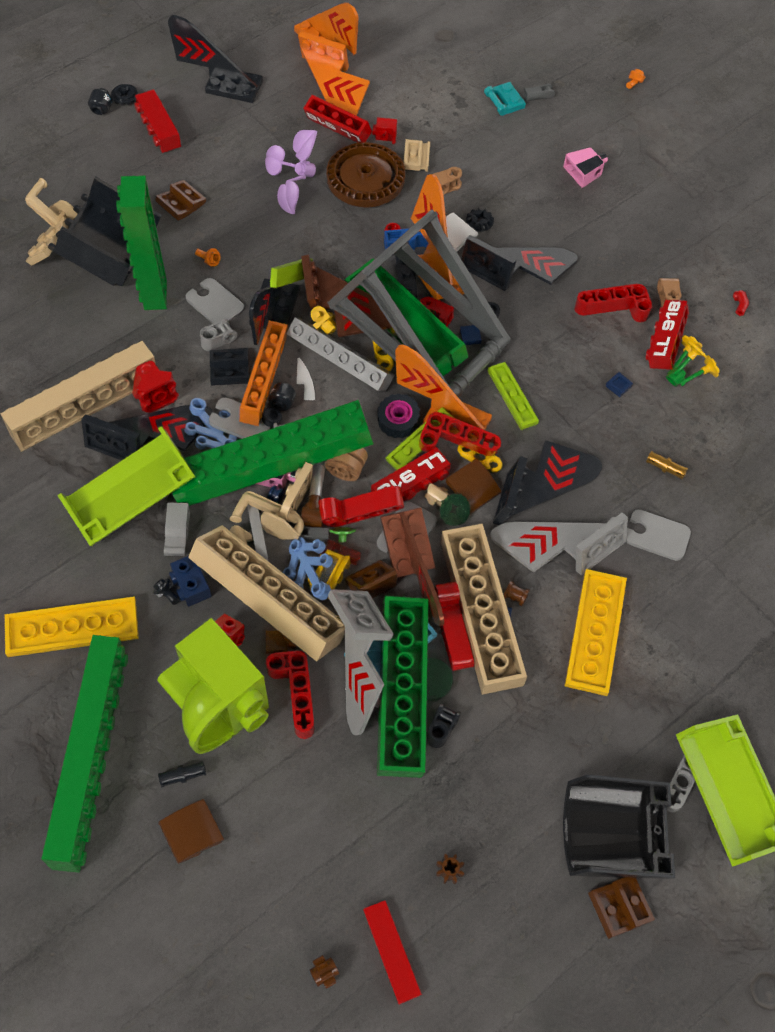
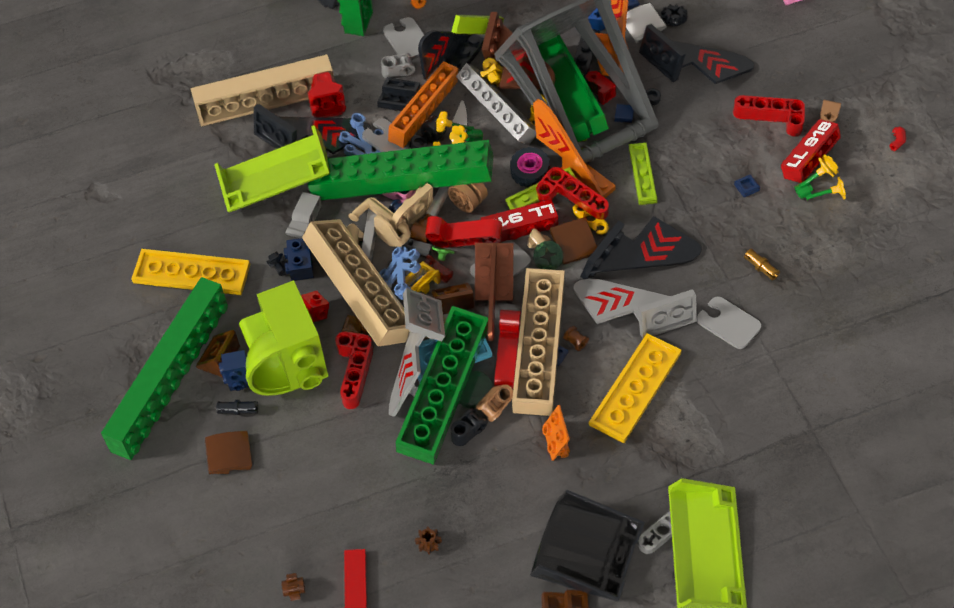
camera: 25 degrees right, 5 degrees down
none -> reddish brown slope [195,330,240,377]
none -> dark blue brick [219,350,249,391]
none -> yellow plant [433,111,483,146]
none -> medium nougat piece [476,385,513,422]
none -> orange hinge [542,405,570,461]

